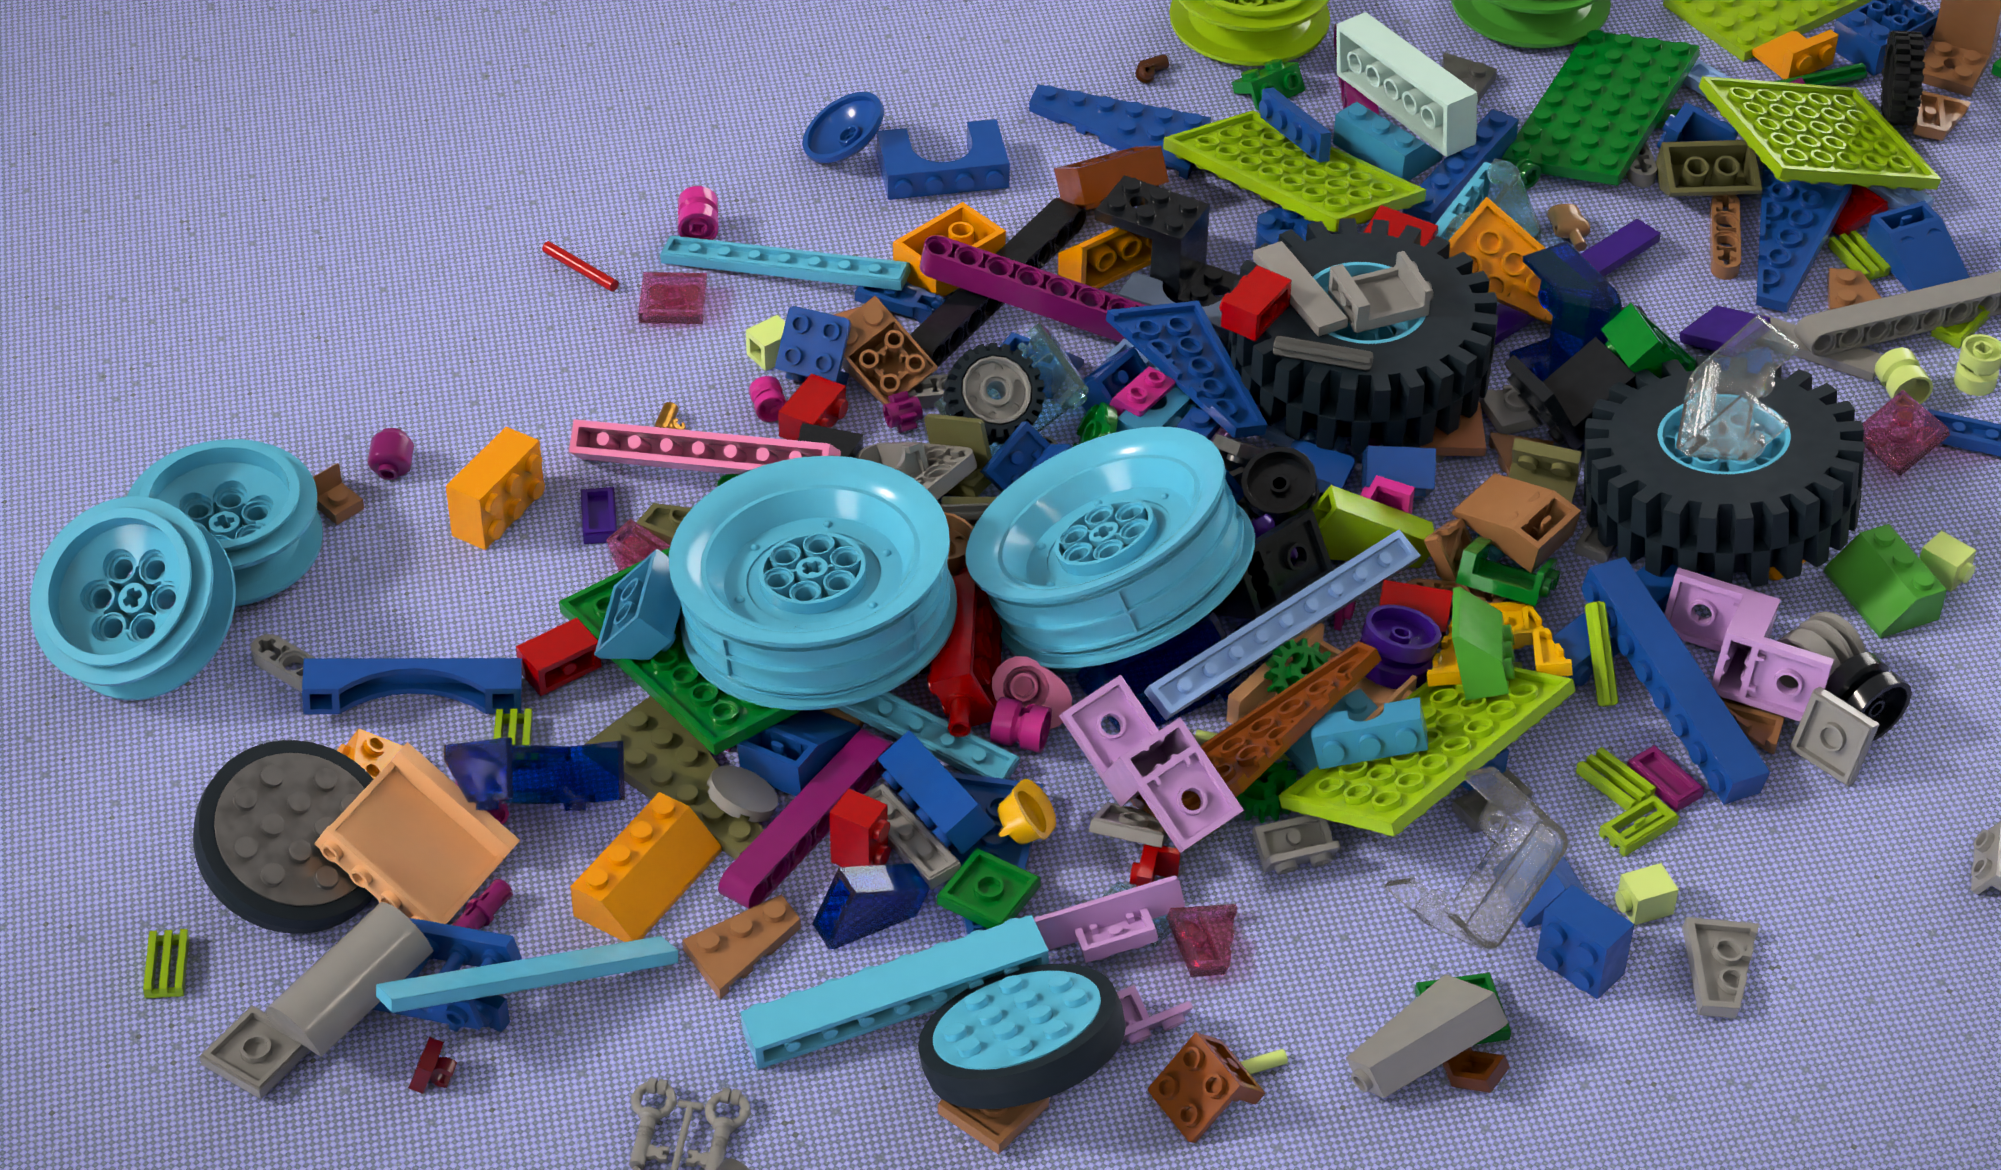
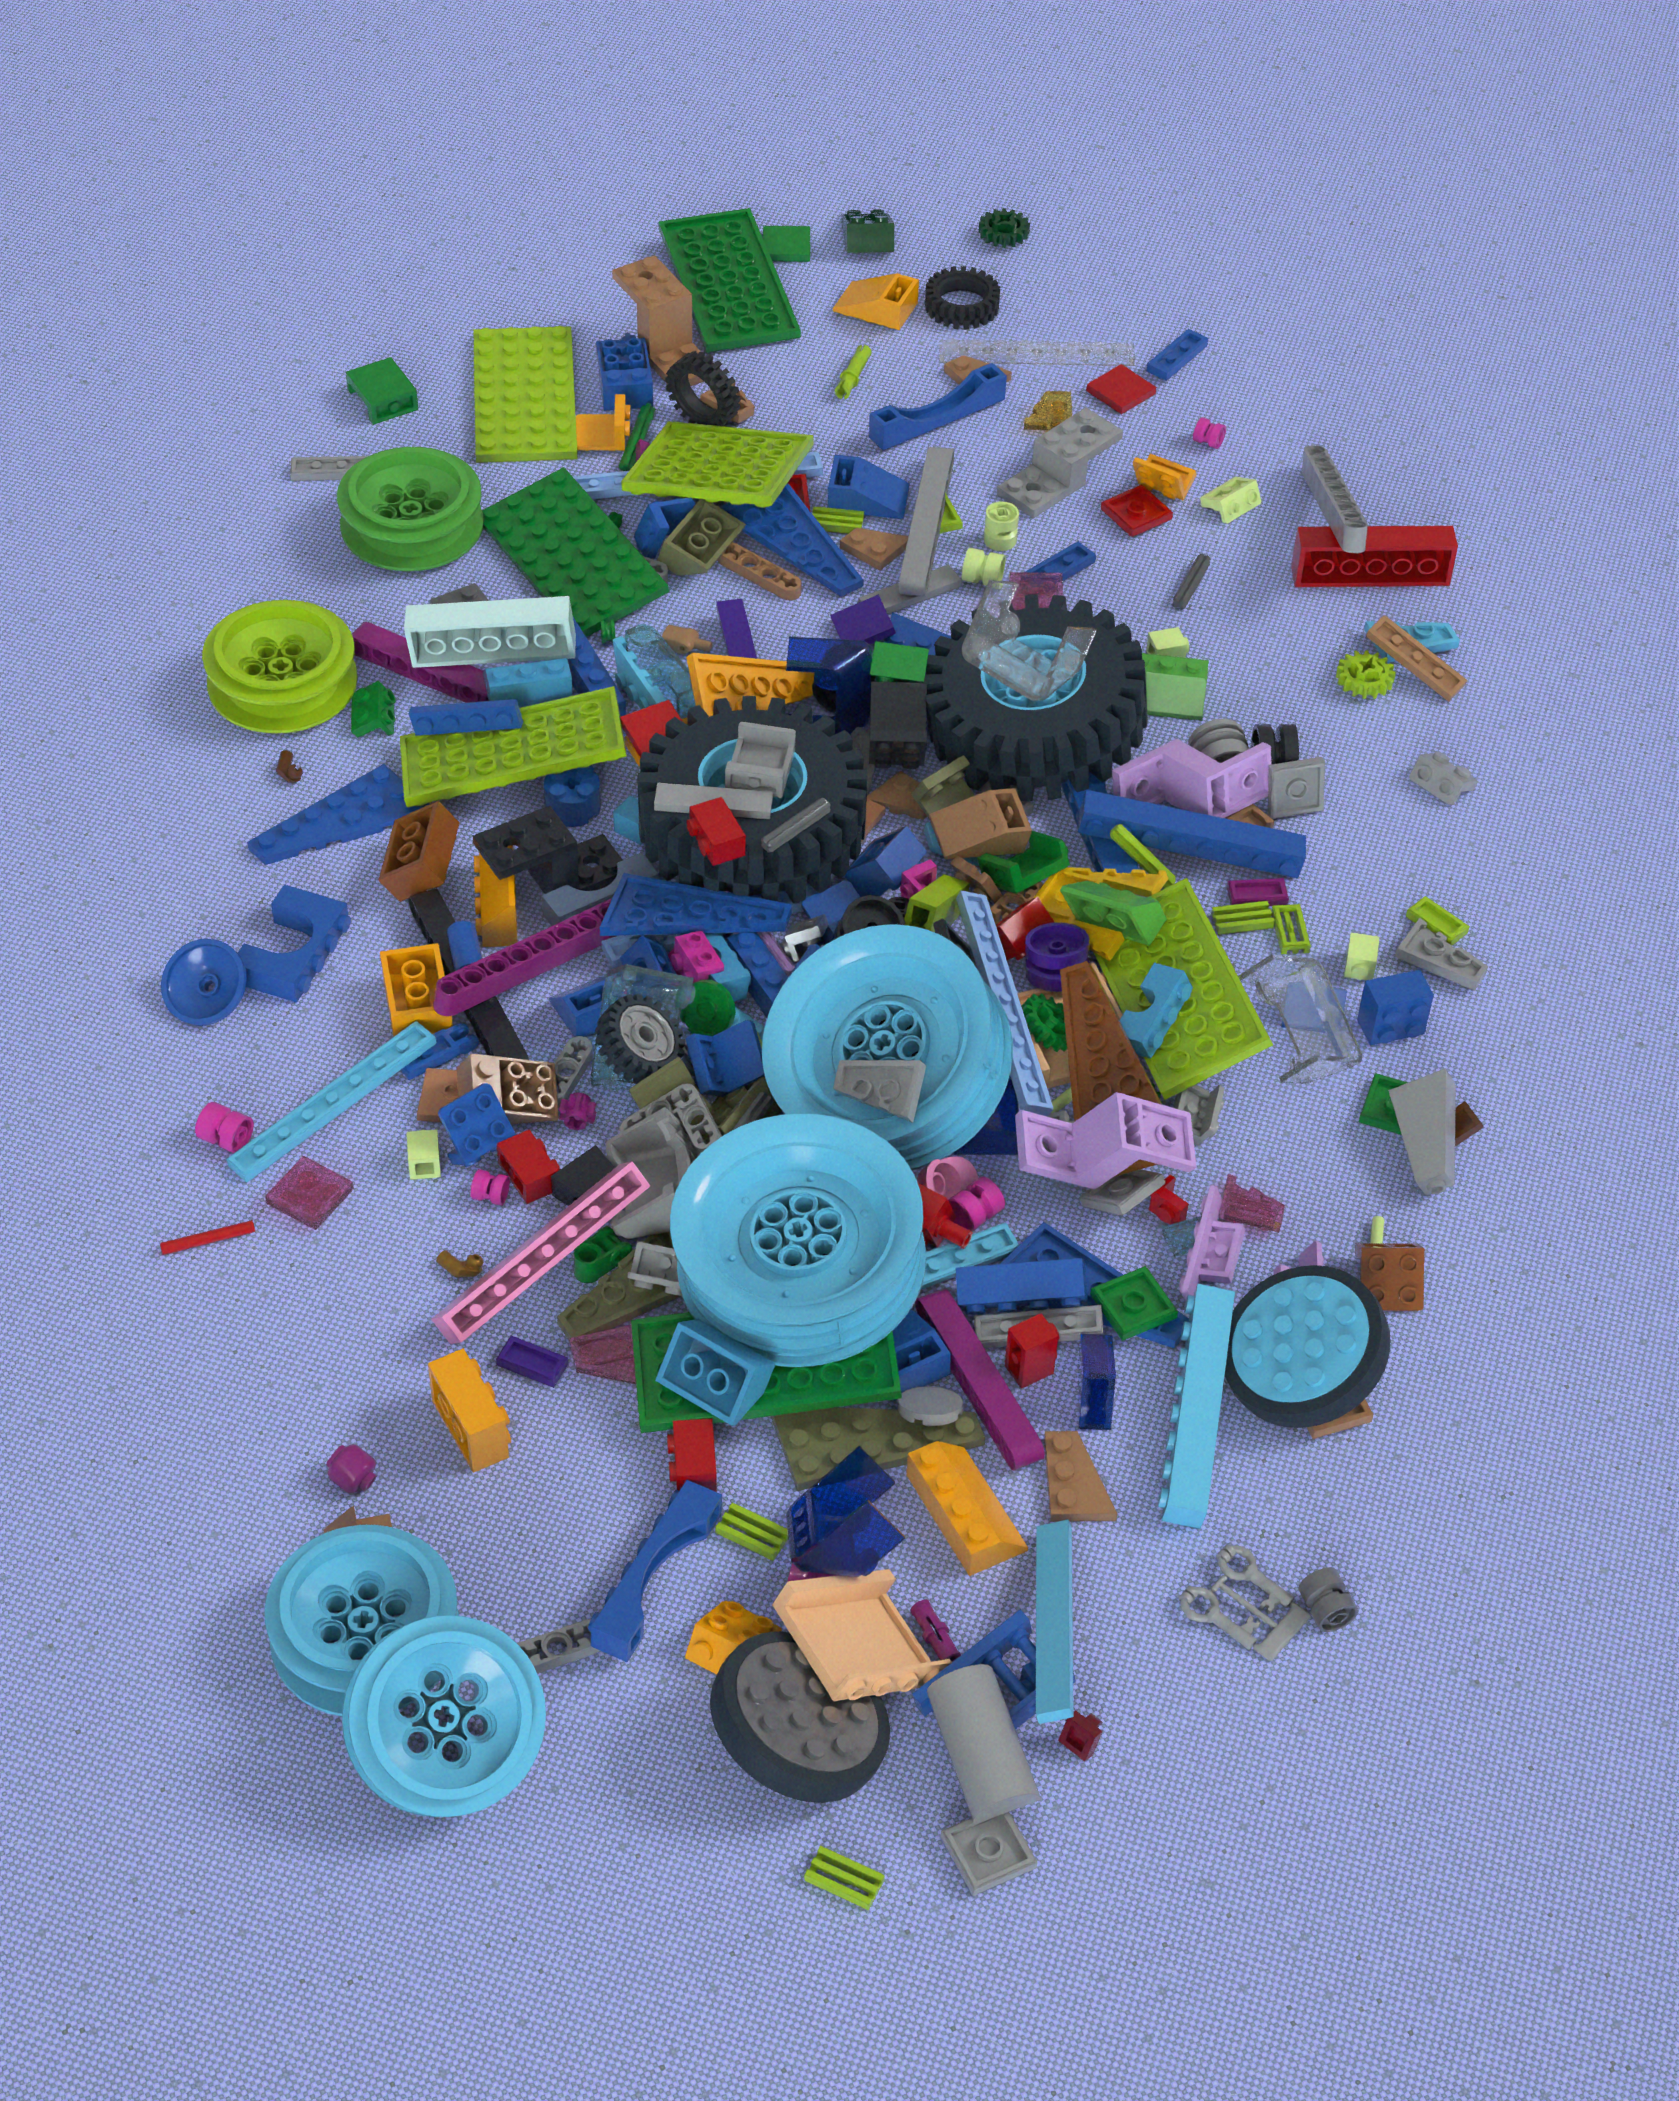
camera: 60 degrees left, 5 degrees up
yellow piece [997,779,1057,845] -> none
none -> blue brick [447,921,482,971]
none -> light grey wing [833,1060,926,1123]
none -> lime tile [1406,896,1470,946]

